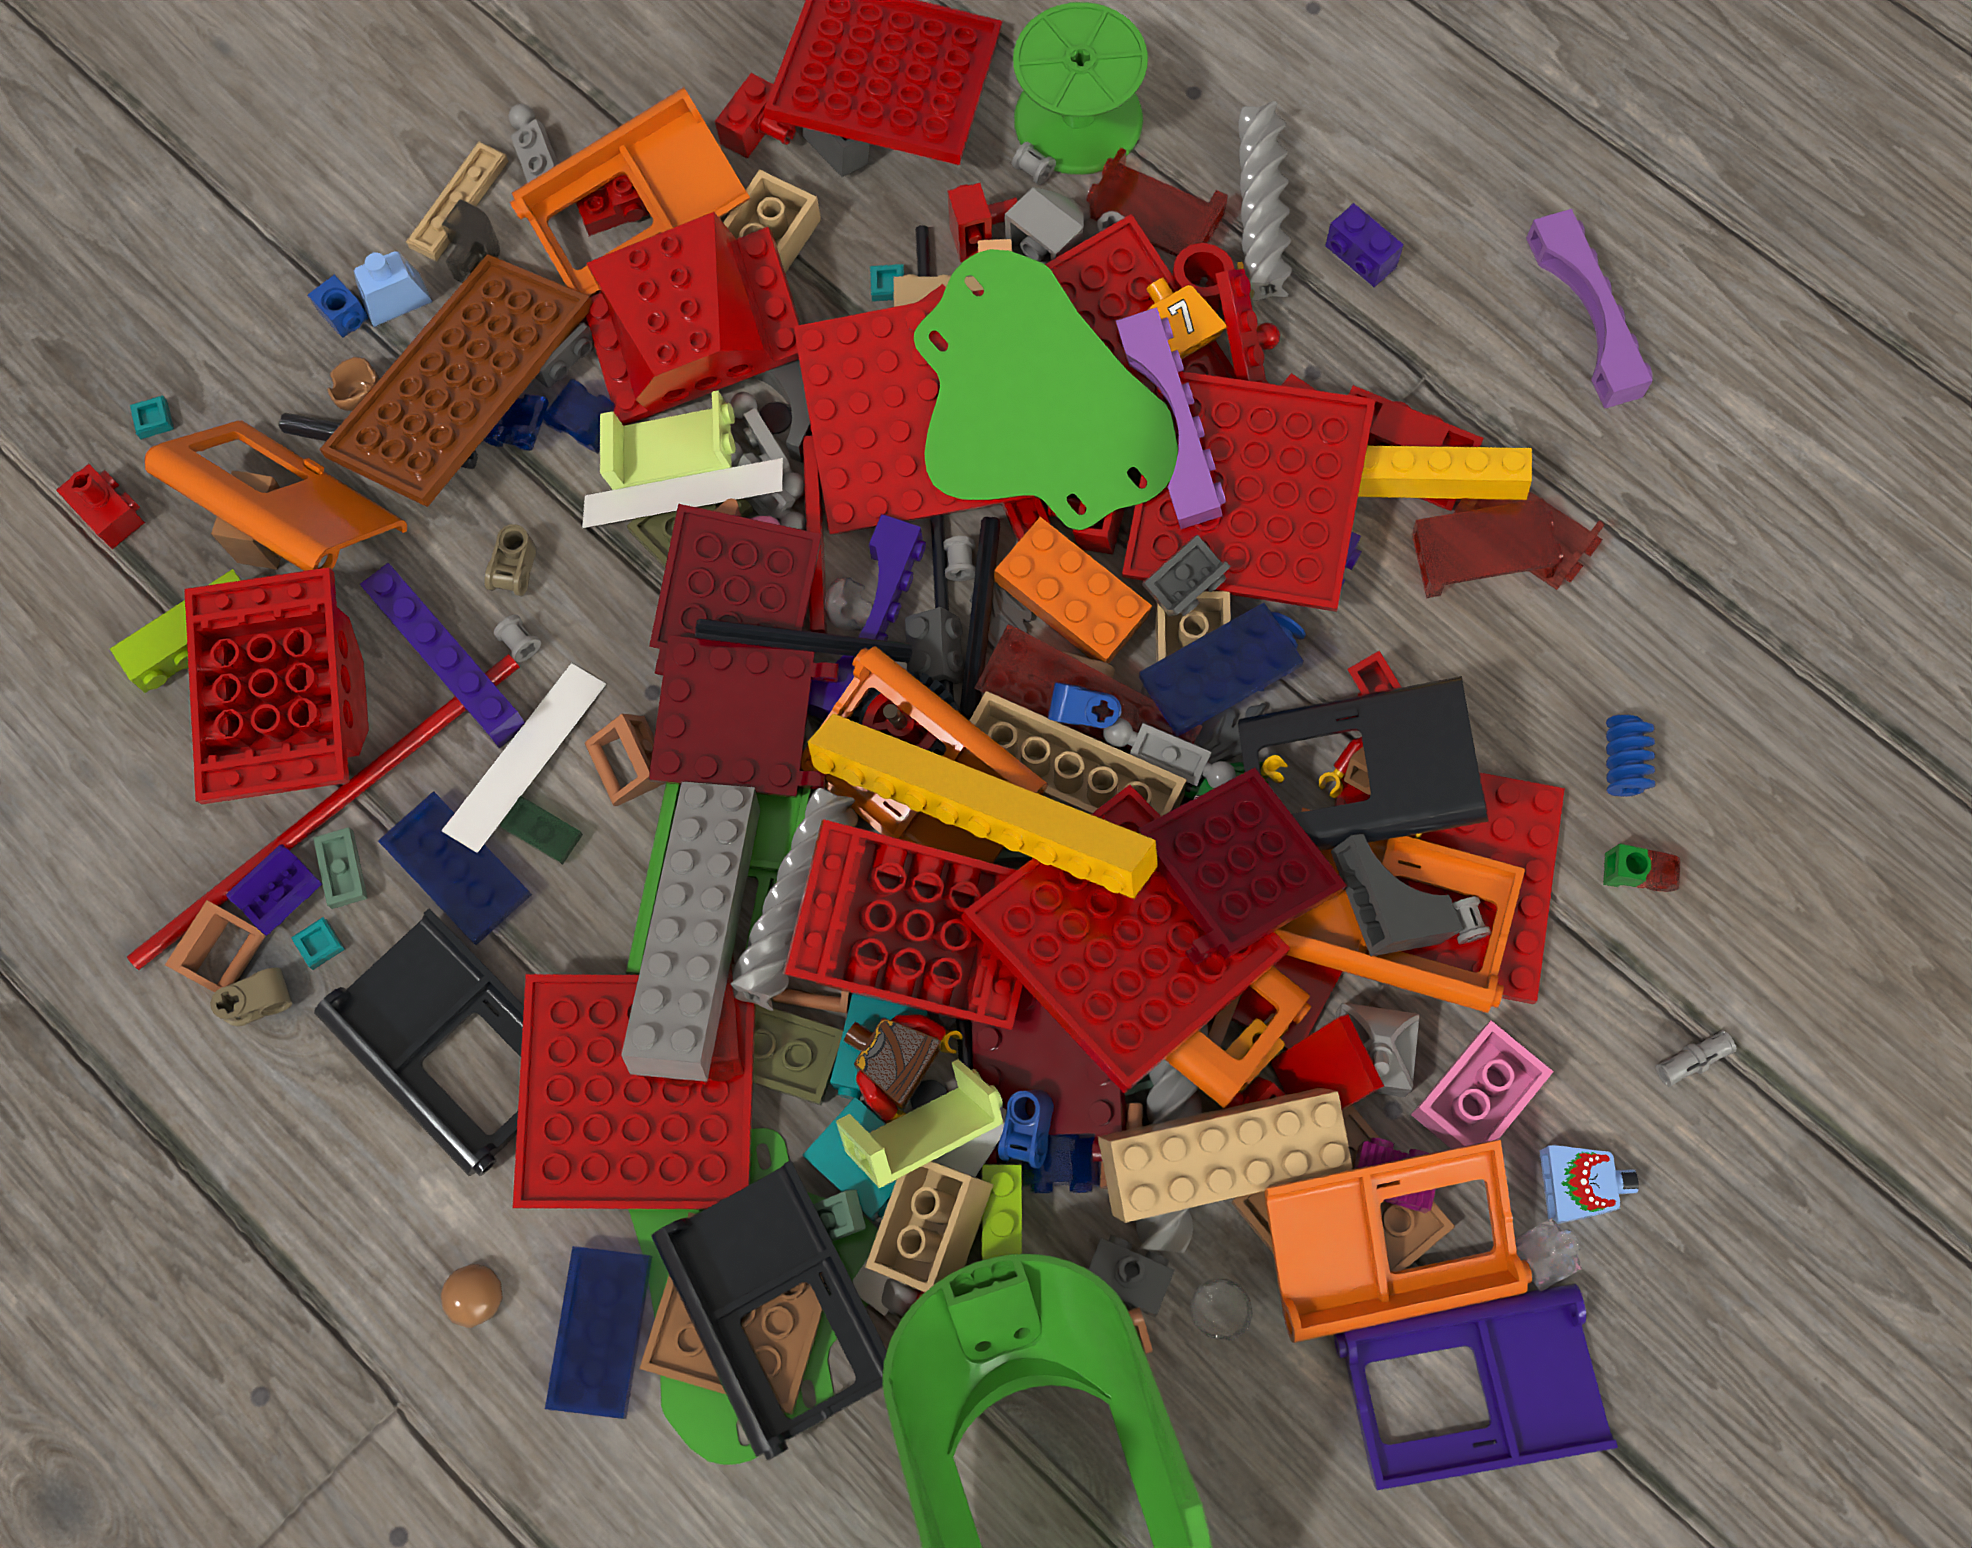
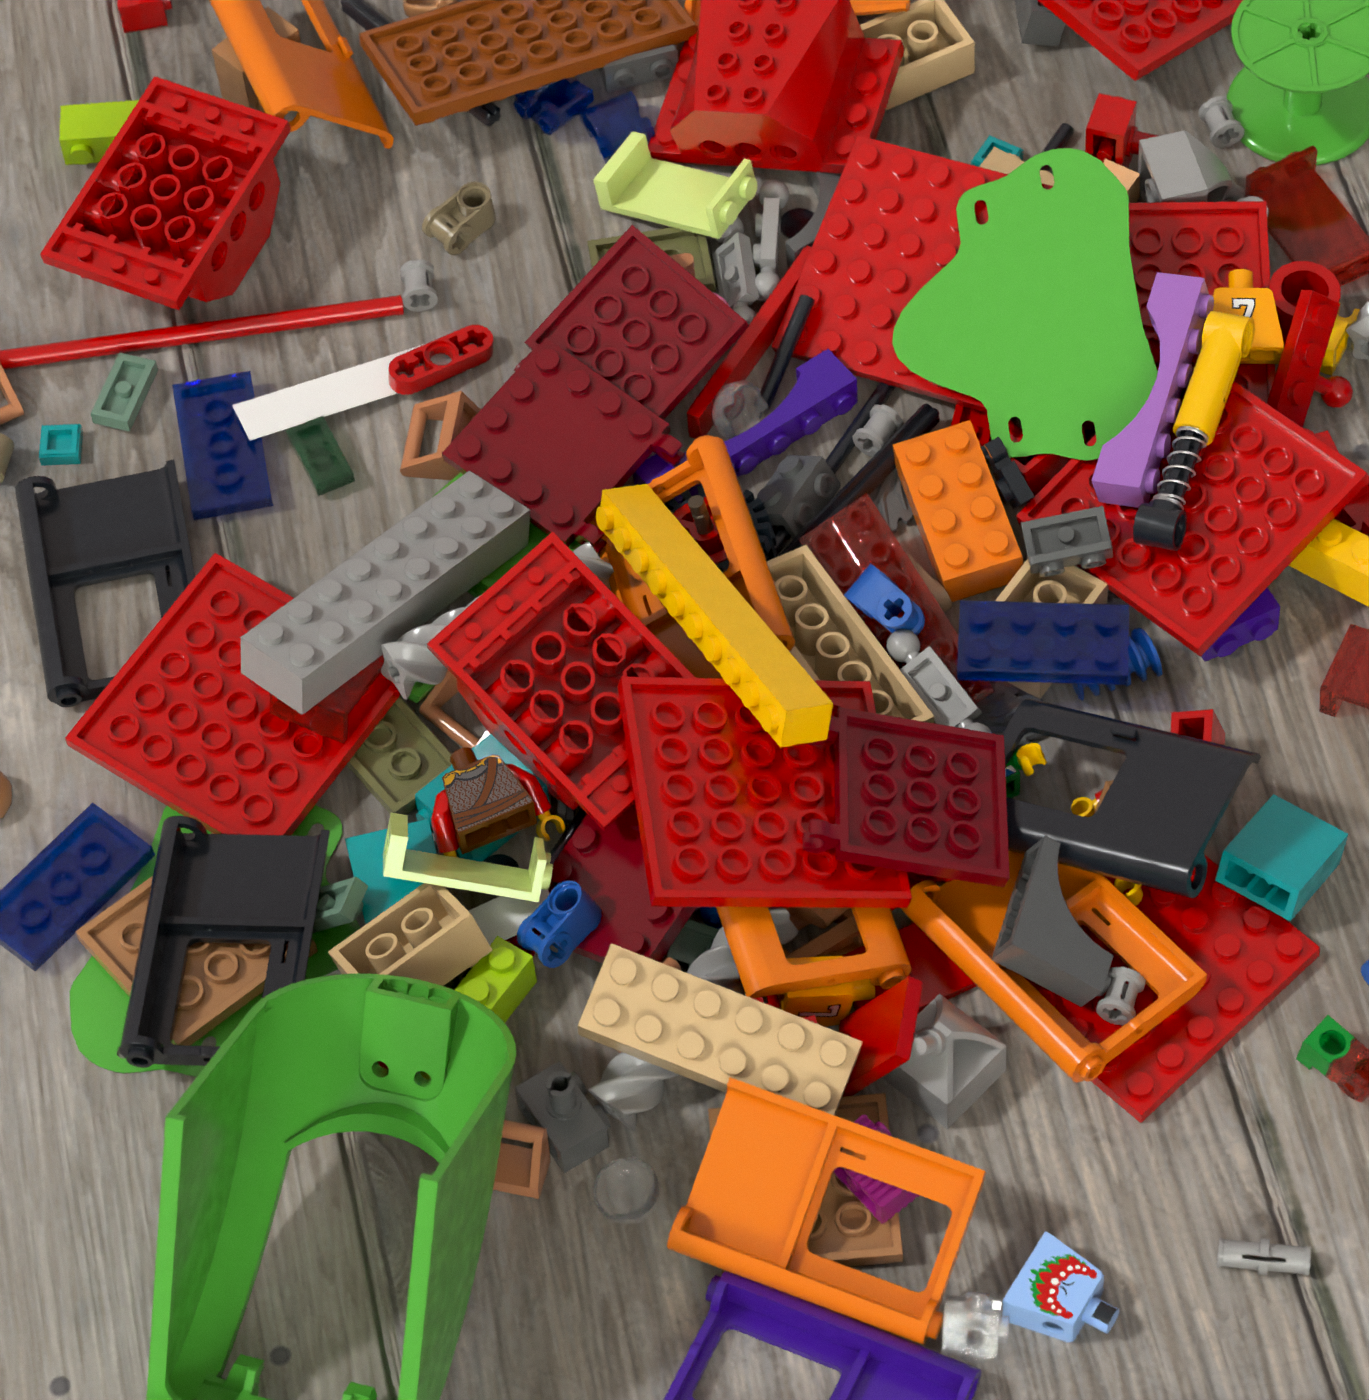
camera: 35 degrees right, 15 degrees down
dark purple bracket [226,844,322,936] -> none
dark purple arch [360,563,525,748] -> none
white sticker [582,458,783,528] -> none
black axle [695,619,912,663] -> none
clear blue cylinder [1022,1134,1100,1194] -> none
bright pink brick [1411,1021,1554,1149] -> none
none -> red beam [388,325,493,395]
none -> black bar [755,294,815,410]
none -> black plate [980,437,1035,509]
none -> piece [1133,311,1255,551]
none -> teal brick [1215,794,1349,921]

